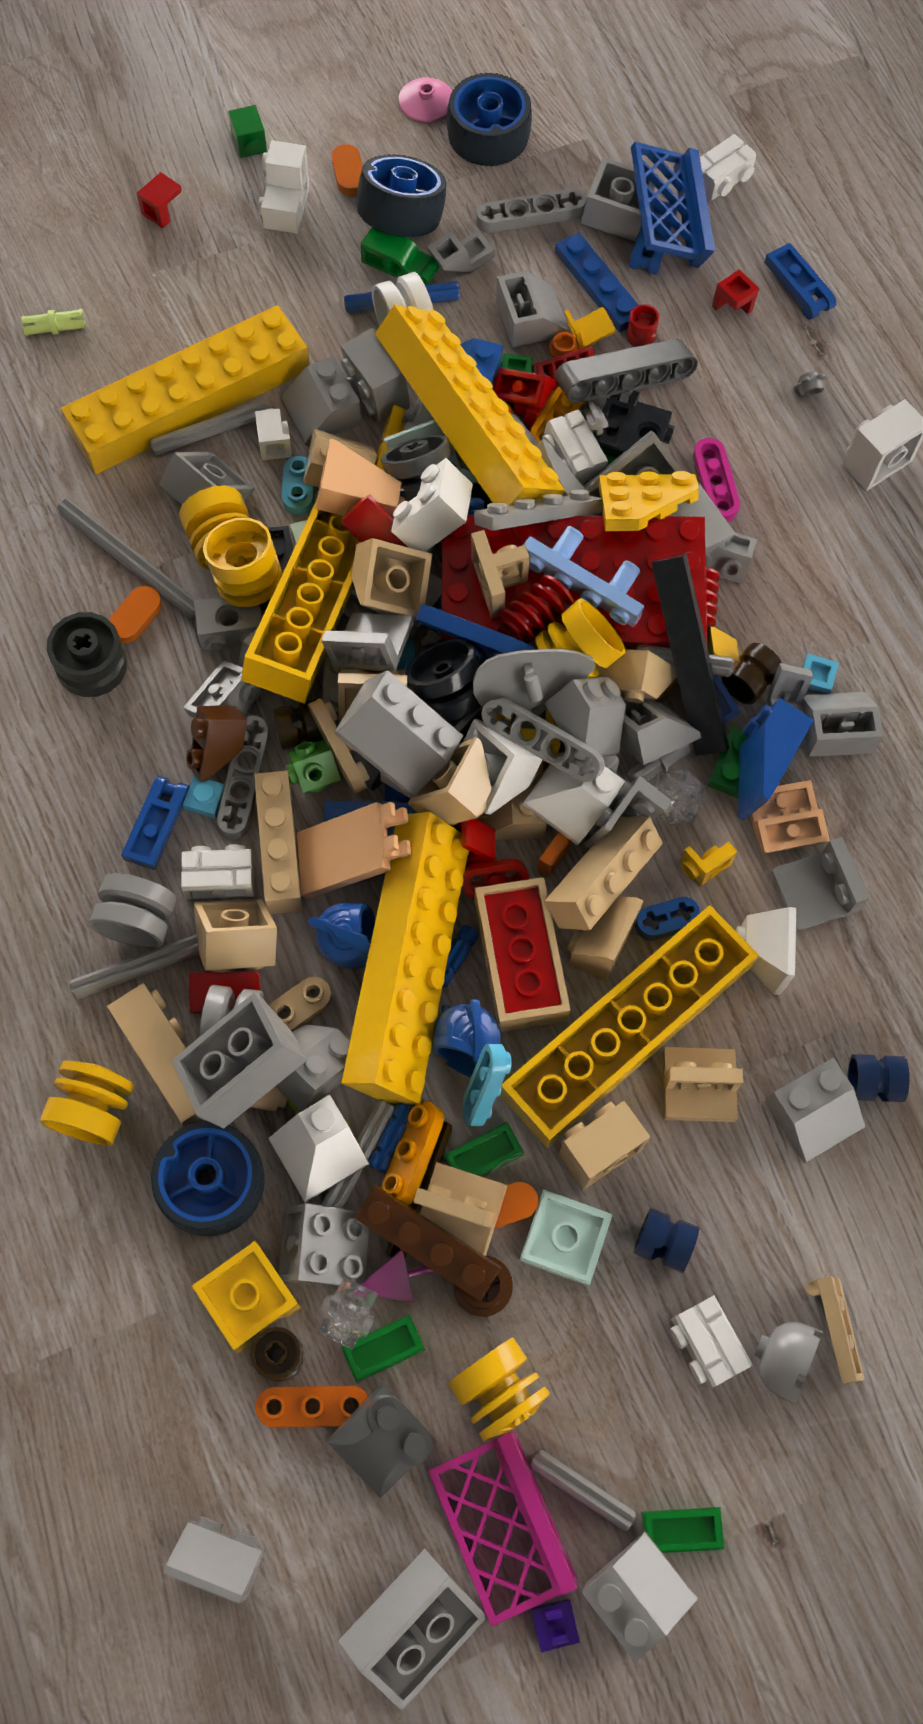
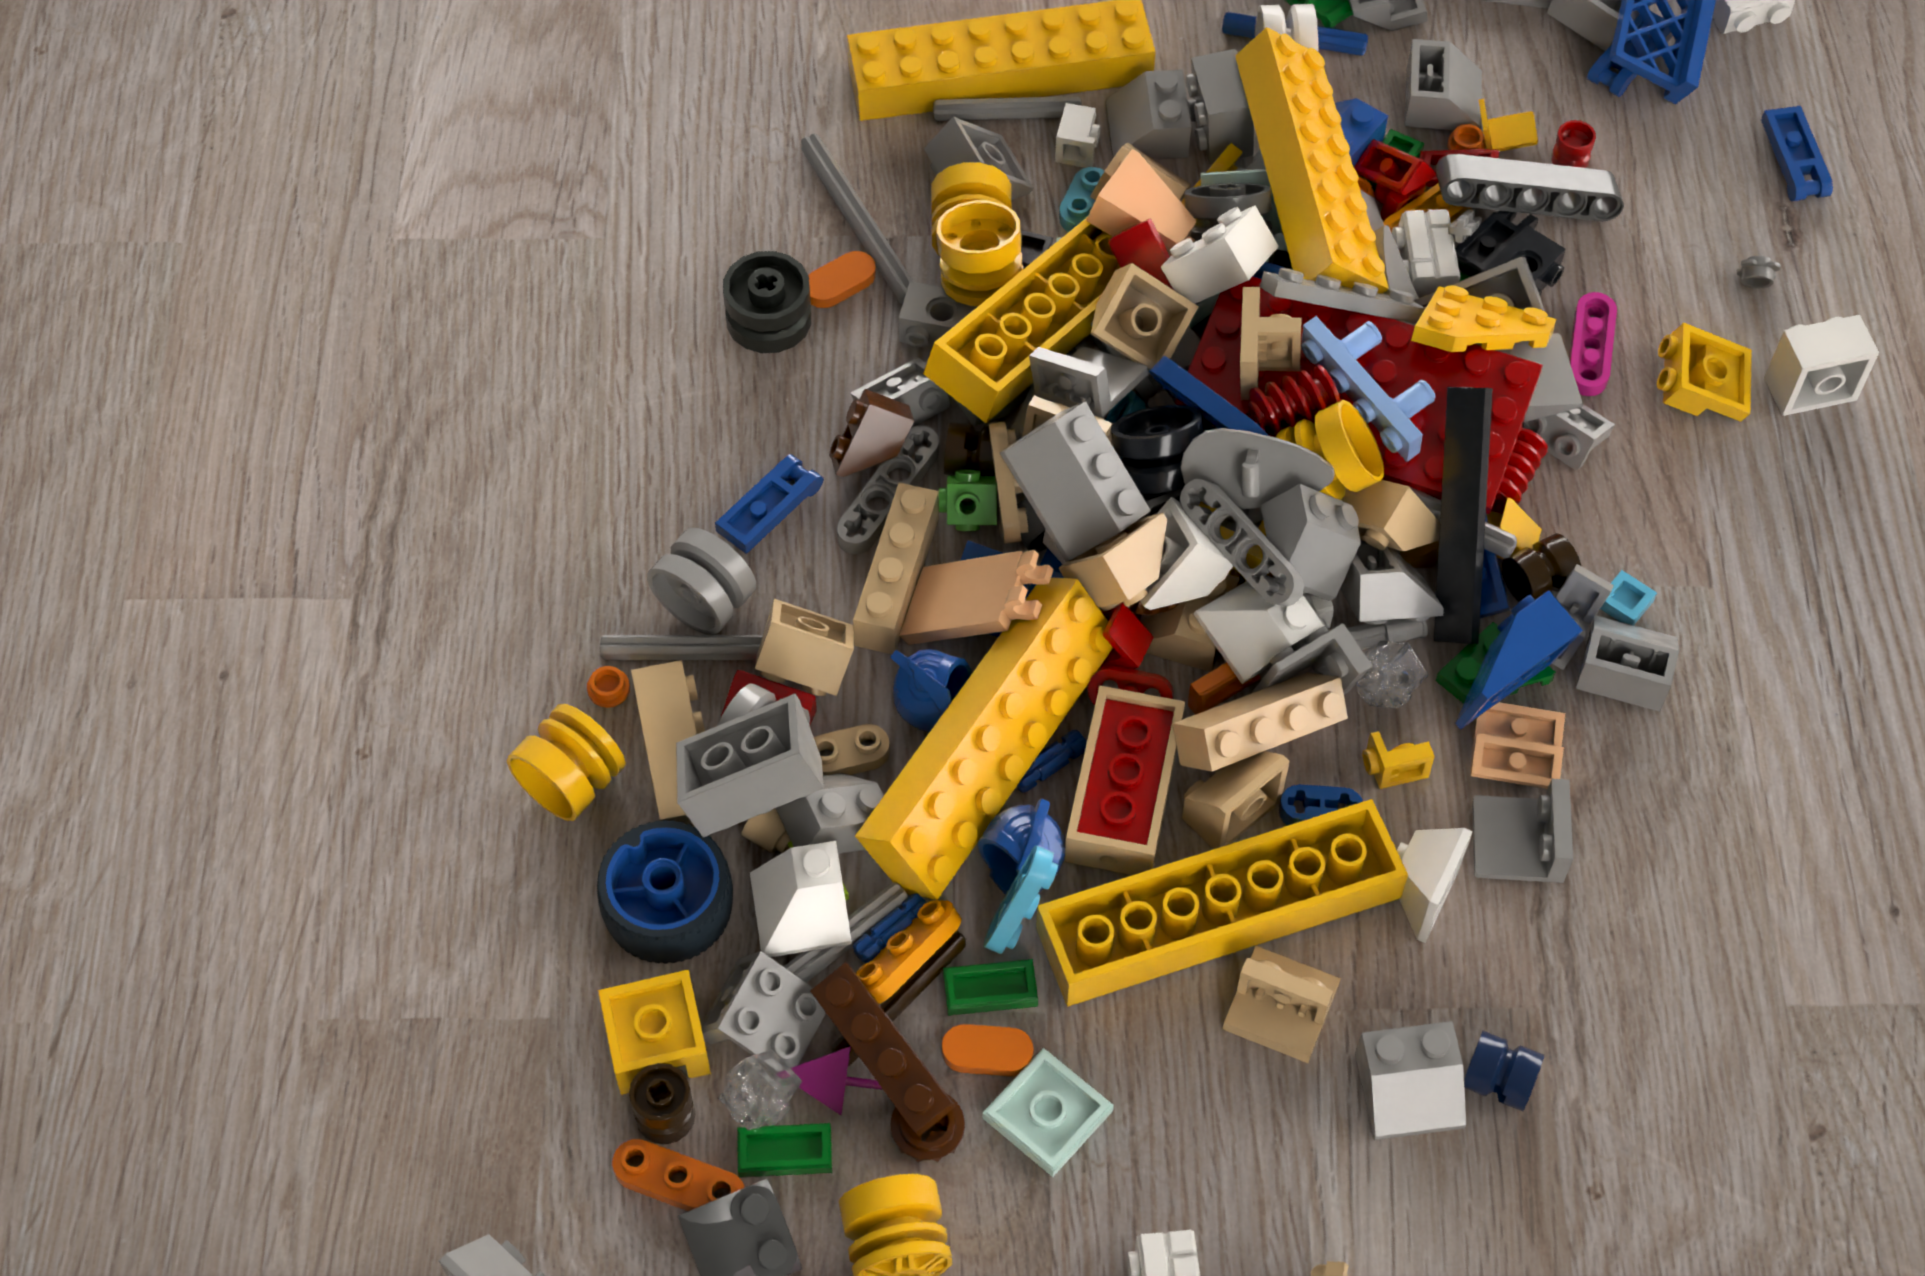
camera: 25 degrees right, 10 degrees down
white brick [181,844,255,900] -> none
medium azure plate [183,776,225,819] -> none
tan bracket [413,1162,508,1256] -> none
blue plate [554,232,638,333] -> none
tan brick [558,1100,650,1191] -> none
dark blue wheel [633,1207,699,1273] -> none
red panel [712,269,759,314] -> none
none -> orange plate [587,666,630,708]
none -> yellow plate [1657,322,1752,422]

